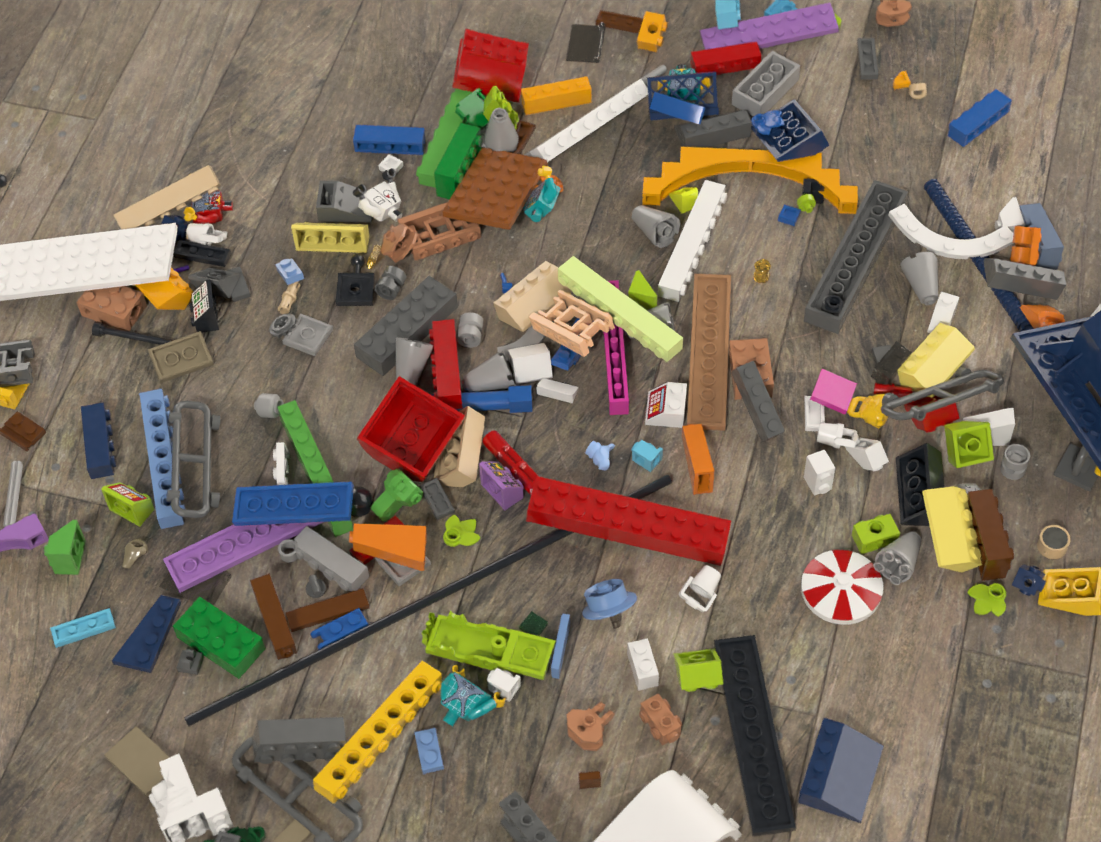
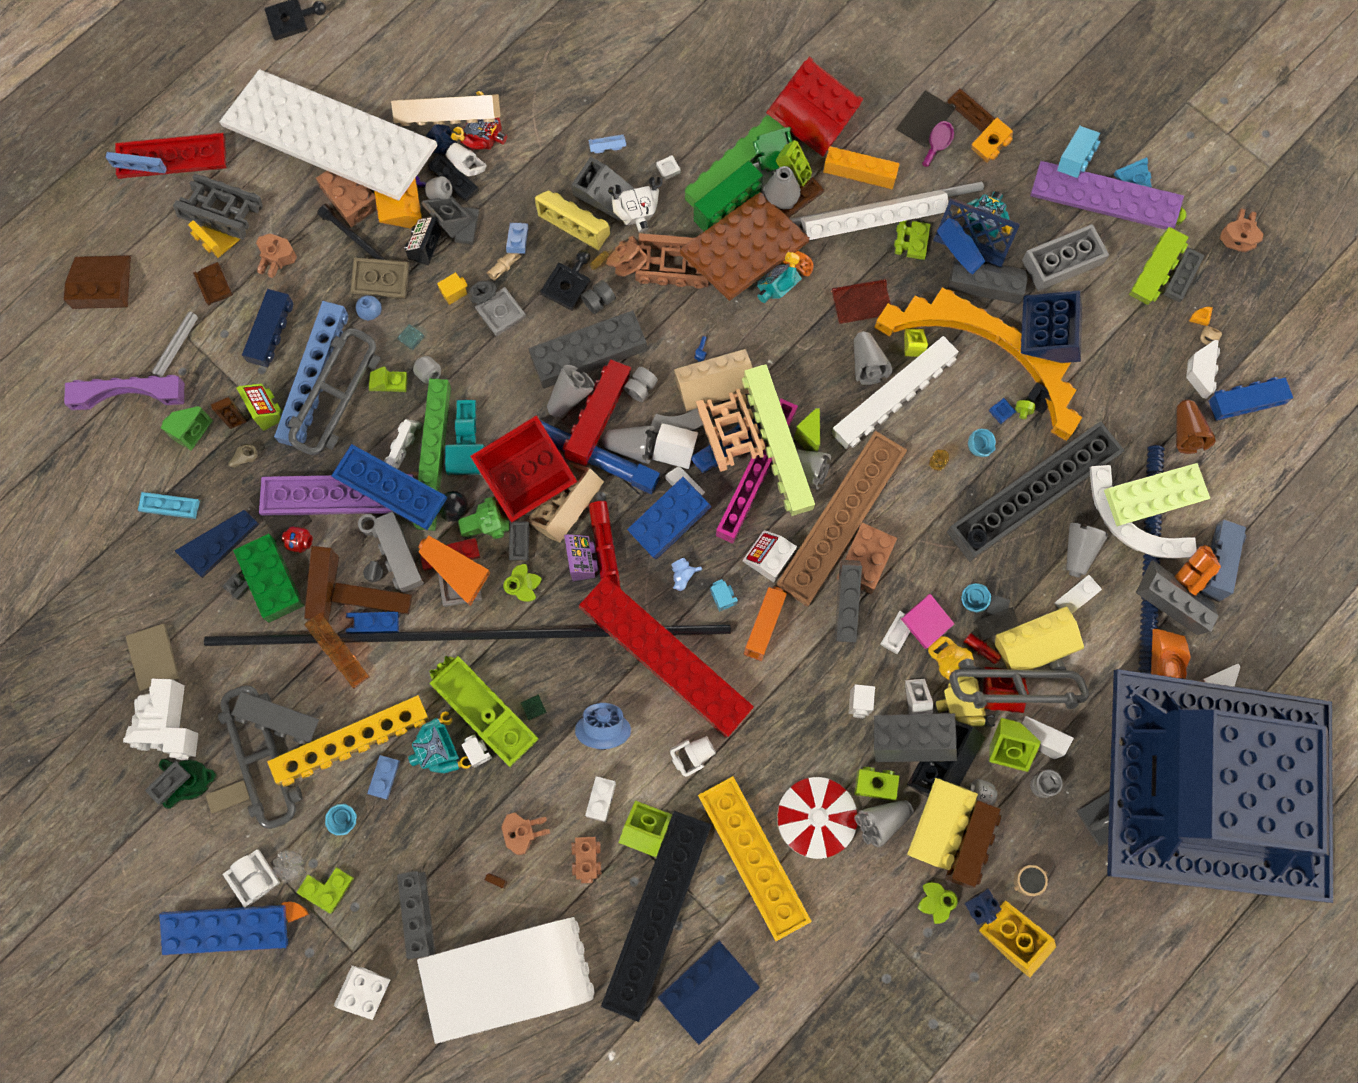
camera: 25 degrees right, 20 degrees up
blue brick [353,125,426,155] -> none
medium blue tile [551,614,570,679] -> none
red brick [690,41,762,75] -> none
blue plate [751,110,784,135] -> none
white piece [817,423,859,449] -> none
white slope [995,197,1025,234] -> none
none -> reddish brown tile [211,397,247,429]
none -> nougat hinge [256,234,297,278]
none -> red head [282,526,313,553]
none -> clear orange slope [304,612,370,689]
none -> medium azure hair [325,804,357,836]
none -> medium blue brick [356,295,382,320]
none -> lime slope [369,367,408,392]
none -> clear light blue tile [397,324,424,350]
none -> light grey head [425,176,452,200]
none -> yellow brick [437,273,468,305]
none -> teal plate [445,400,485,475]
none -> light blue plate [588,134,626,153]
none -> blue brick [627,477,712,559]
none -> yellow plate [698,776,812,942]
none -> clear red piece [832,279,891,324]
none -> dark grey brick [874,713,957,762]
none -> lime plate [894,220,930,260]
none -> magenta piece [922,121,954,167]
none -> light yellow torso [936,667,995,728]
none -> medium azure hair [961,583,991,613]
none -> medium azure hair [968,429,996,457]
none -> yellowish green plate [1104,463,1210,526]
none -> lime wedge [1128,227,1189,305]
none -> dark orange cone [1176,400,1216,454]
none -> white slope [1186,340,1220,399]

